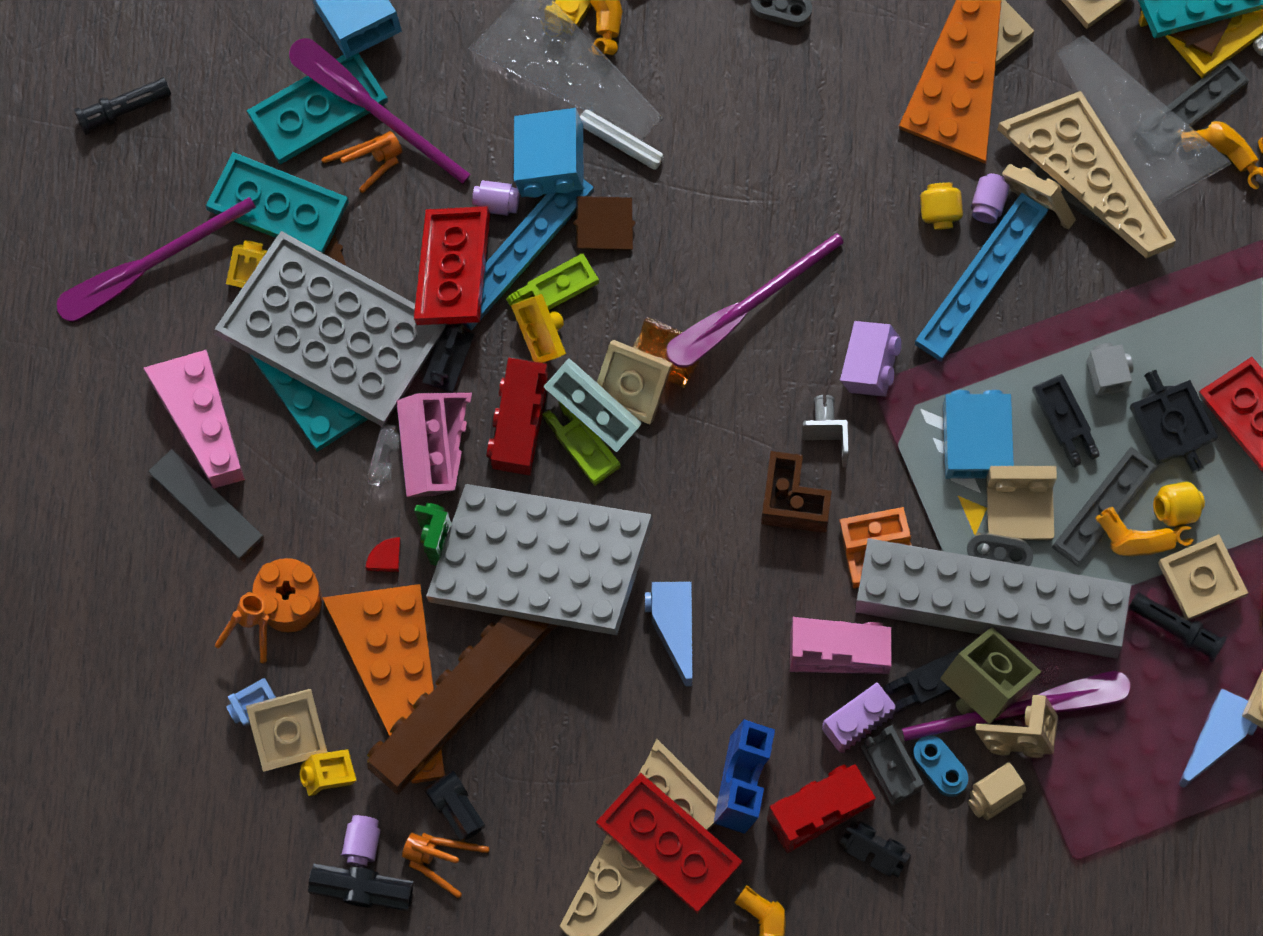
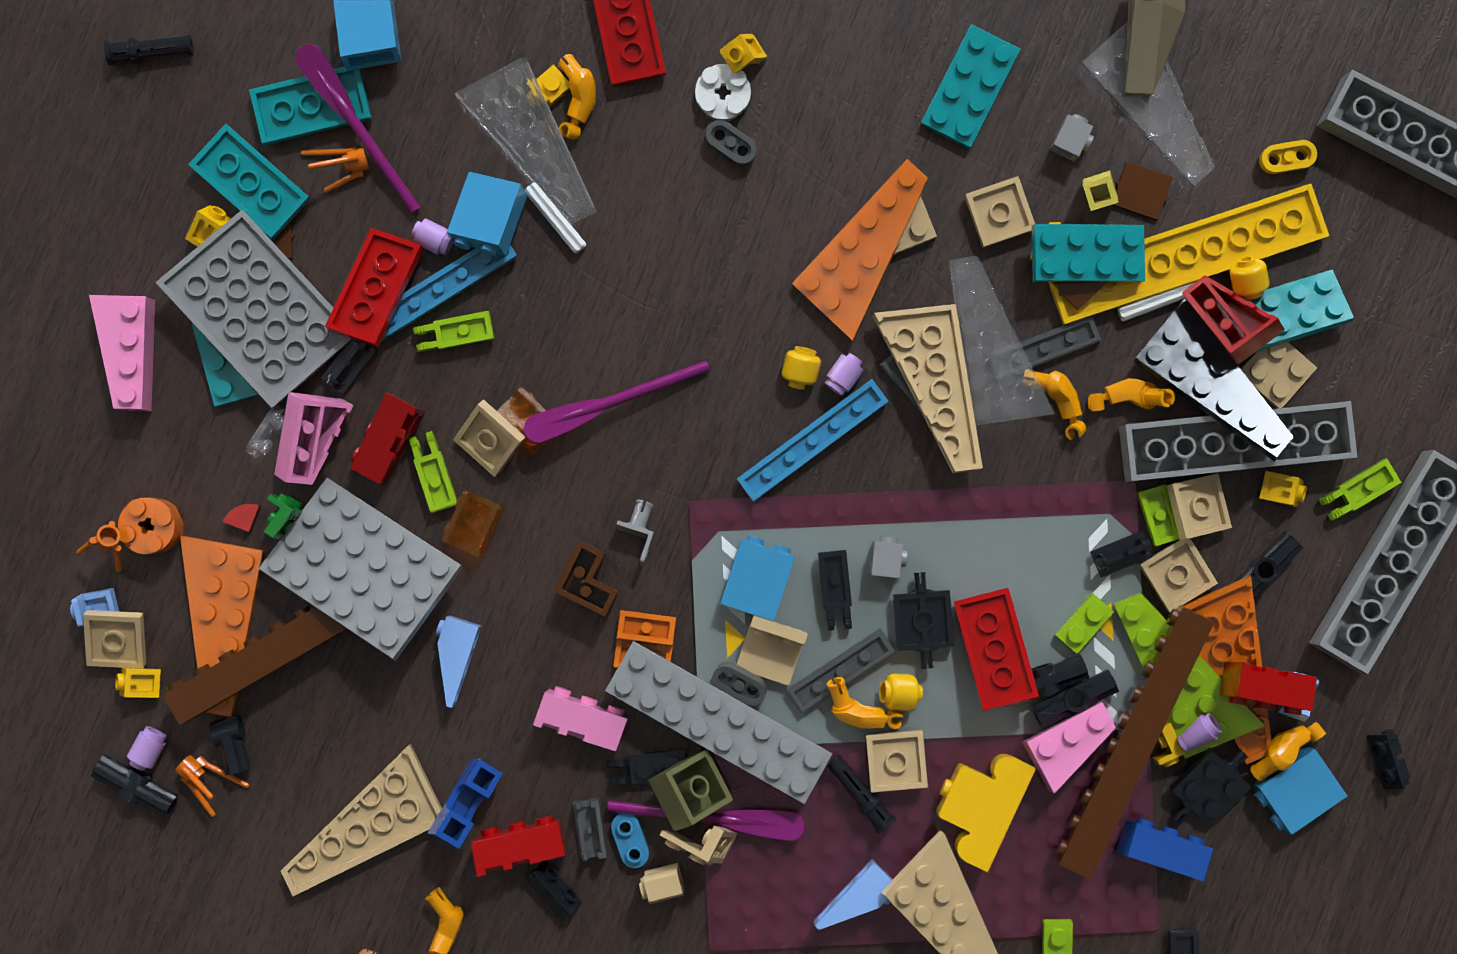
camera: 15 degrees right, 15 degrees up
magenta piece [57,197,256,322] -> none
dark grey tile [148,449,264,561] -> none
yellow tile [511,294,566,363] -> none
light aqua brick [543,358,641,452] -> none
reddish brown piece [573,196,636,250] -> none
red plate [596,773,743,914] -> none
lavender brick [822,682,895,753] -> none
lavender brick [840,321,901,397] -> none
tan wing [1002,164,1076,230] -> none
none -> clear orange bracket [442,490,504,558]

